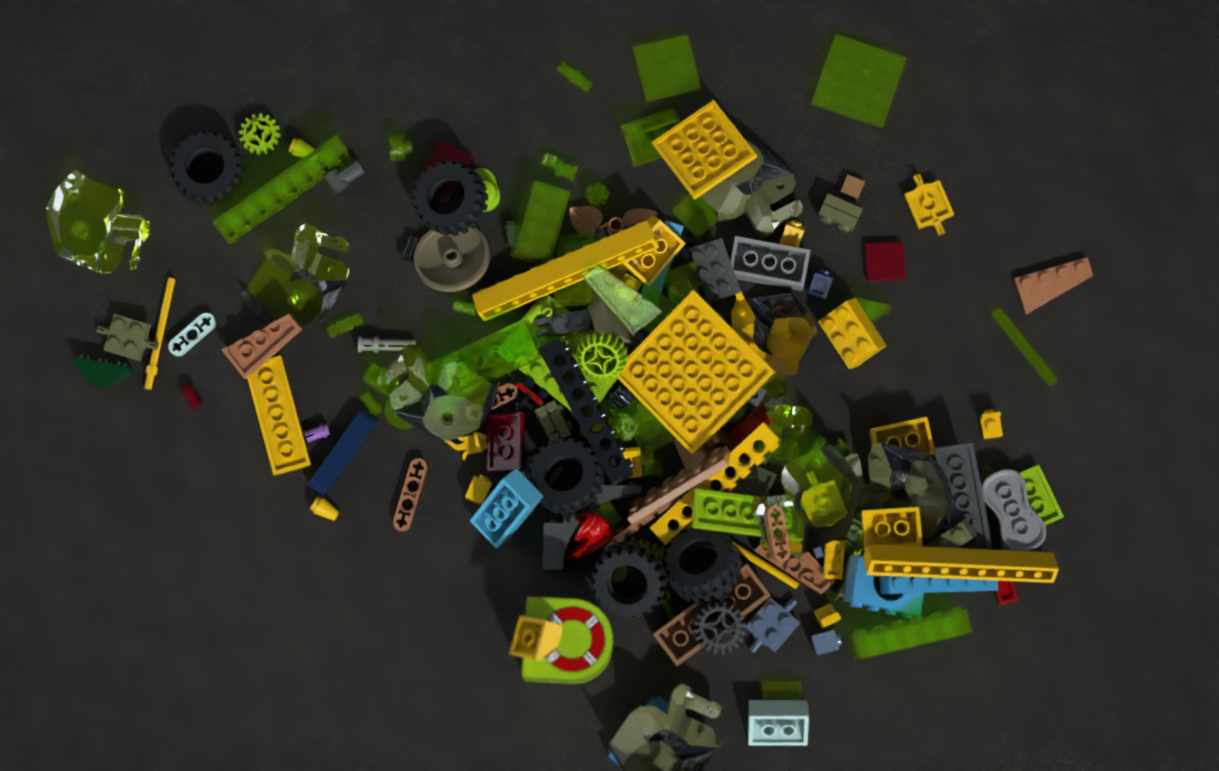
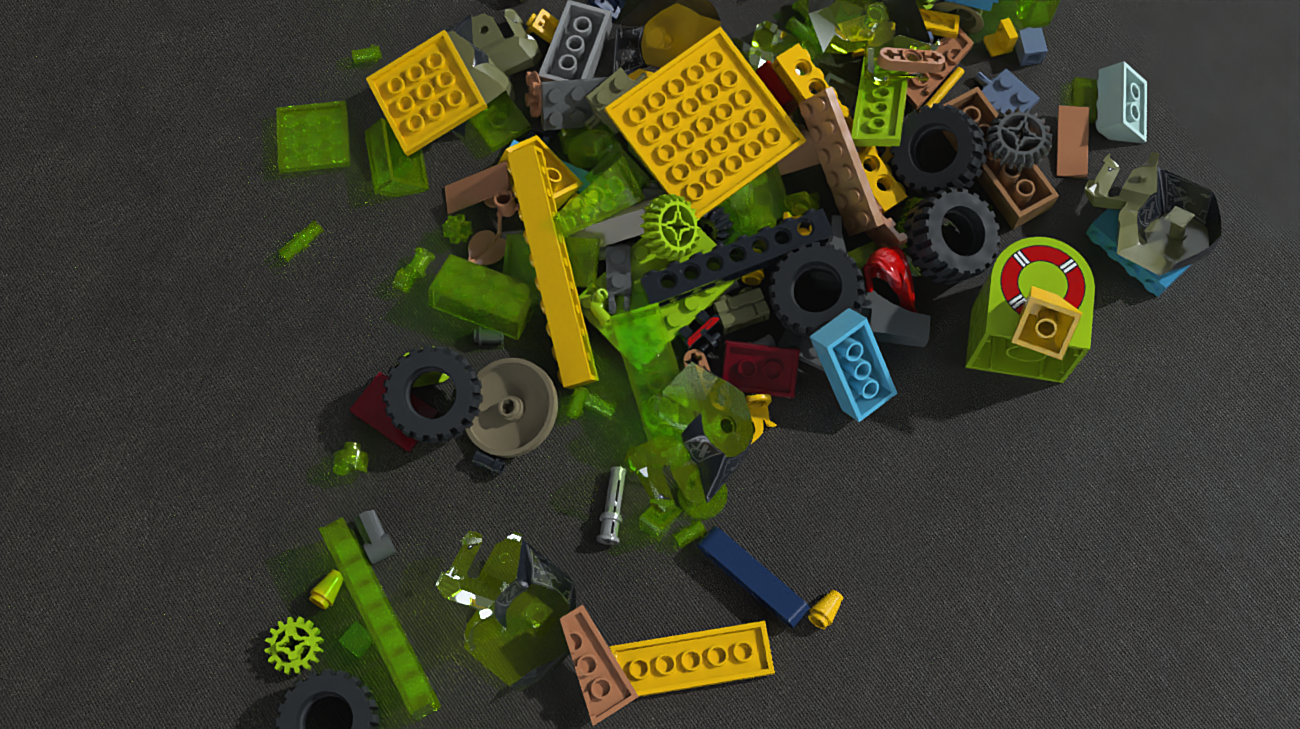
camera: 85 degrees left, 10 degrees down
medium lavender pin [304,423,330,443] -> none
clear neon green axle [327,313,363,338] -> none
nougat beam [393,458,428,532] -> none
yellow brick [465,475,493,506] -> none
none -> clear neon green tile [338,621,377,658]
none -> clear neon green pin [352,44,382,65]
none -> nougat piece [445,161,511,214]
none -> nougat dish [525,71,541,118]
none -> olive plate [584,67,648,134]
none -> clear neon green pin [584,393,617,420]
none -> nougat piece [1056,105,1089,178]

